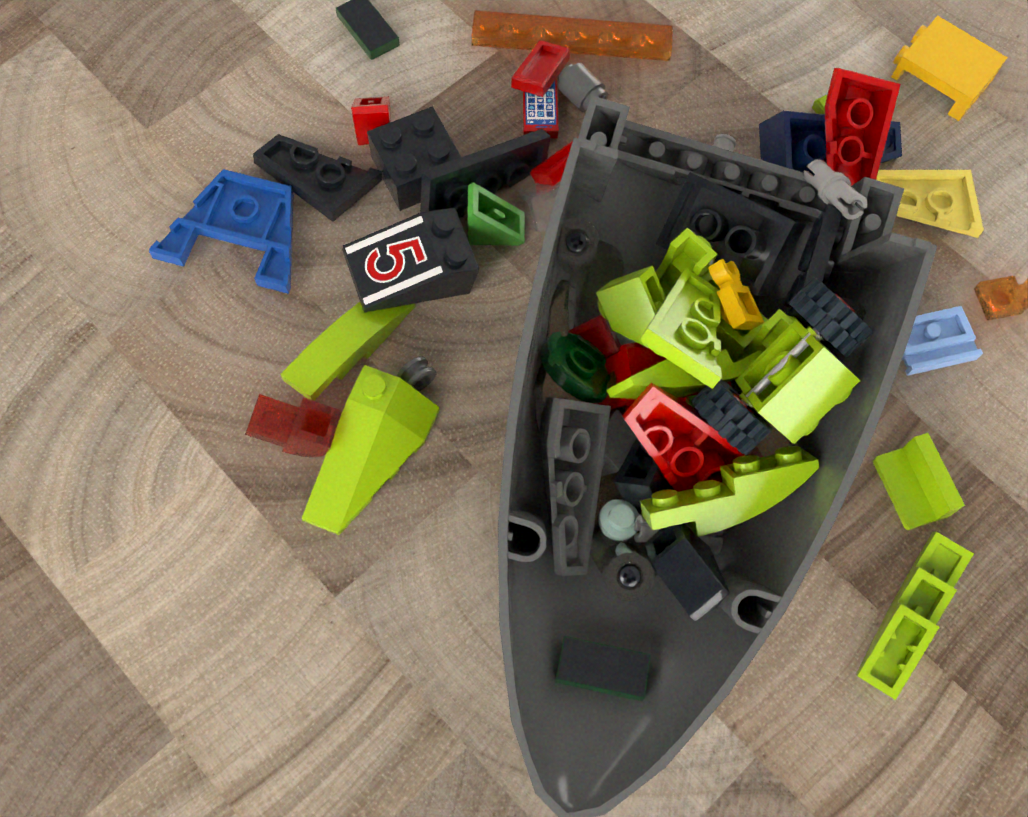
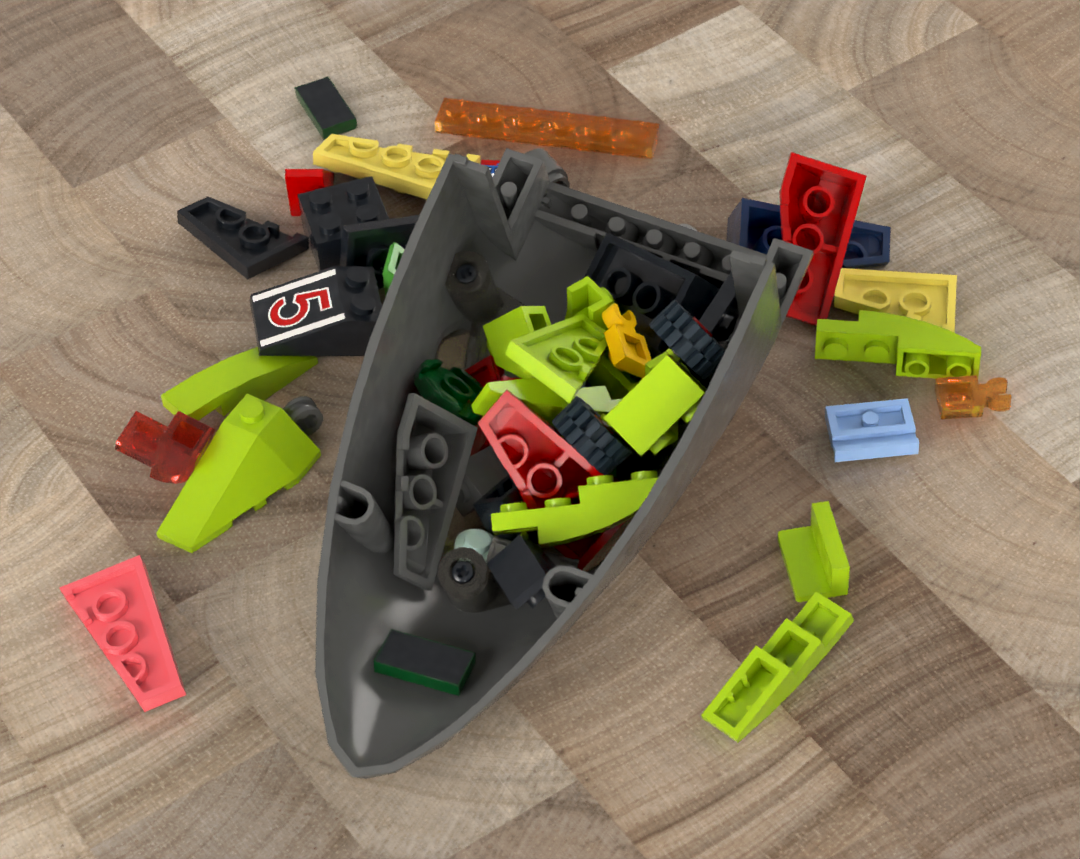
camera: 15 degrees right, 20 degrees down
blue wing [149,169,294,294] -> none
red tile [511,40,570,97] -> none
light grey pin [804,159,867,220] -> none
yellow panel [891,15,1008,121] -> none
none -> coral wing [59,555,186,712]
none -> light yellow wing [313,134,481,200]
none -> lime slope [815,310,981,381]

